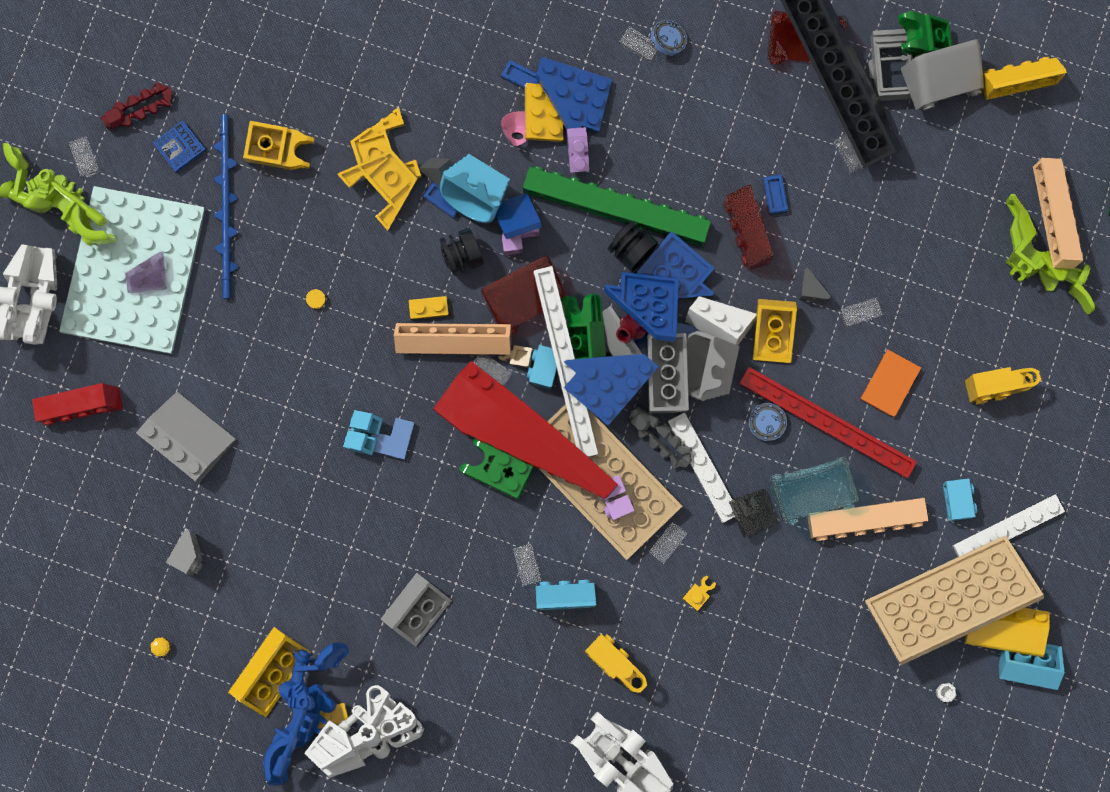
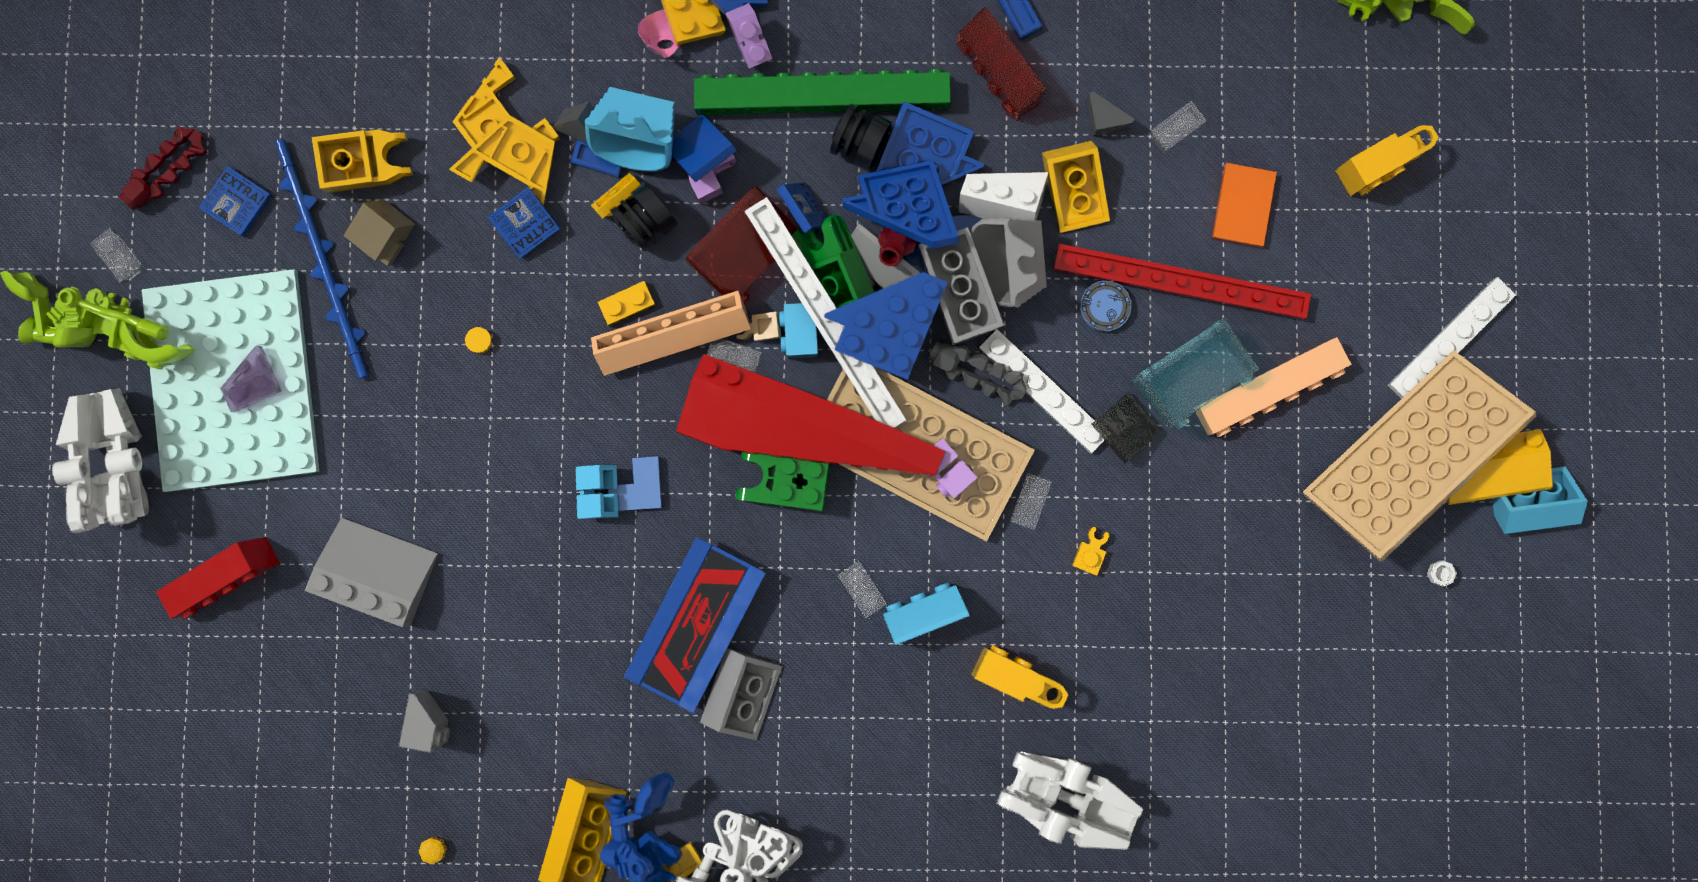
camera: 15 degrees left, 5 degrees up
medium azure brick [943,479,977,522] -> none
none -> dark tan plate [343,199,415,266]
none -> blue tile [487,186,561,259]
none -> yellow plate [591,173,640,219]
none -> hinge [624,537,766,713]
none -> blue tile [777,182,827,233]

